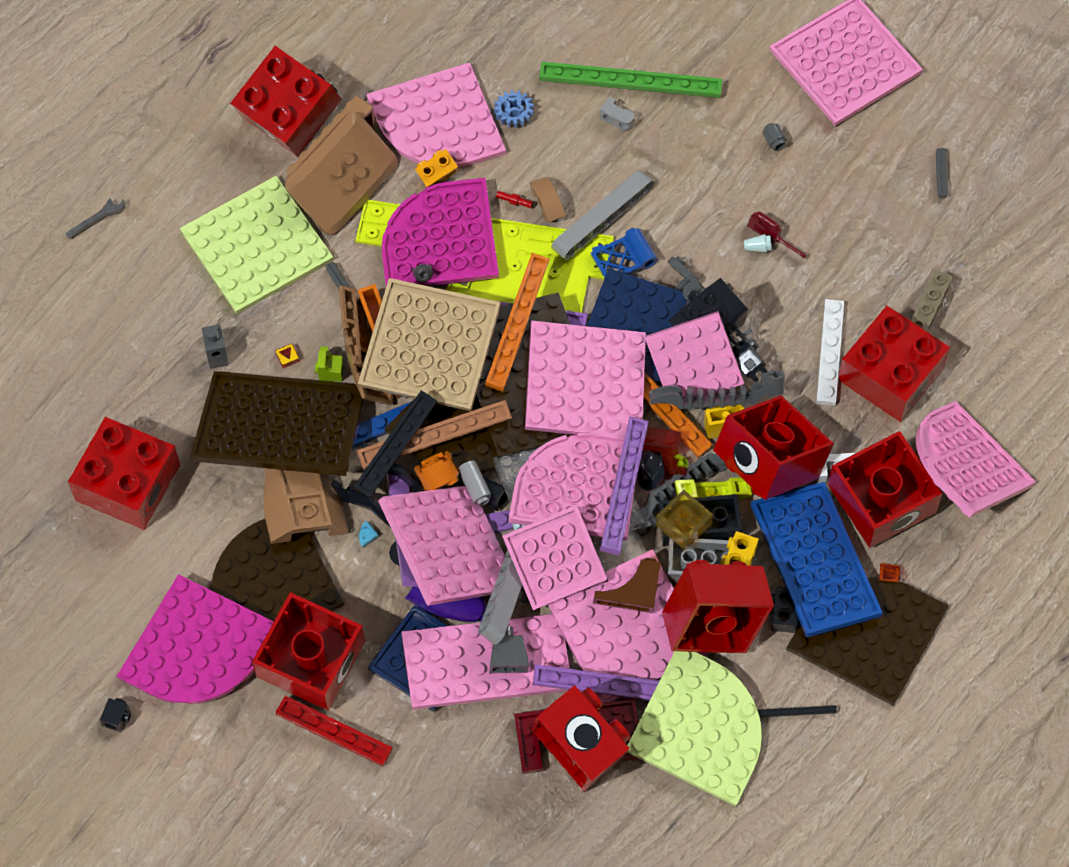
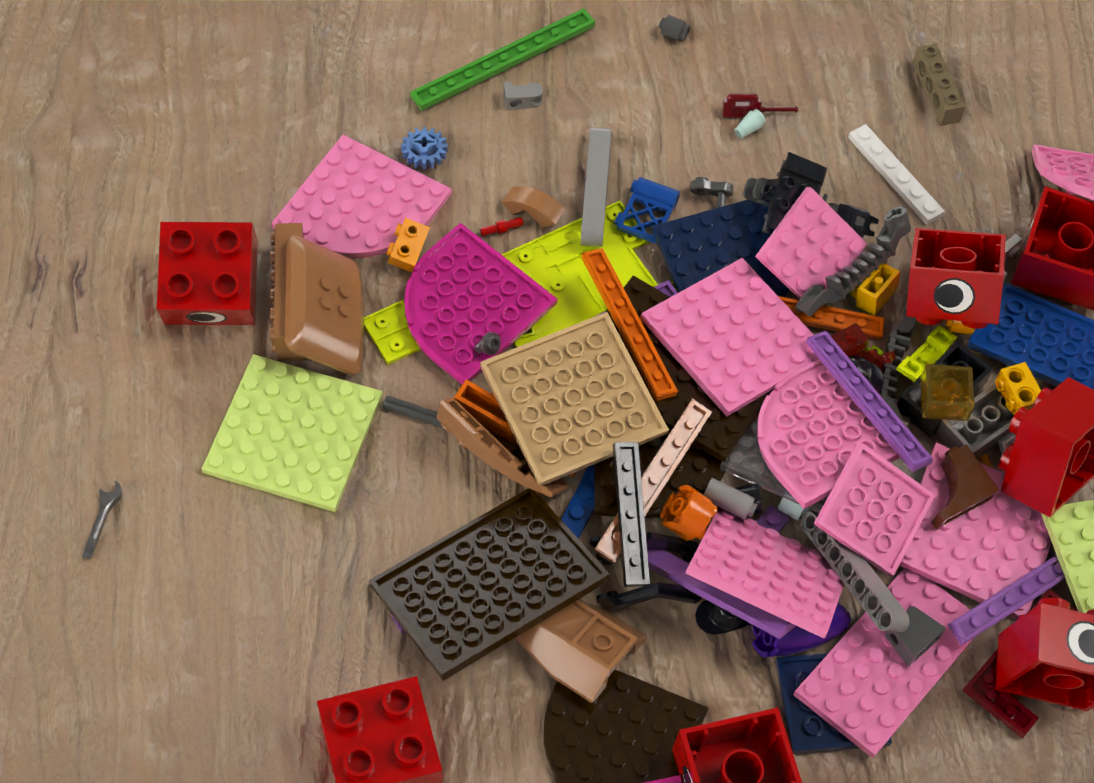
camera: 45 degrees left, 5 degrees down
dark grey torso [202,324,229,369] -> none
tile [275,343,300,368] -> none
lime brick [315,346,344,382] -> none
medium azure tile [359,521,379,548] -> none
red brick [838,305,950,423] -> none

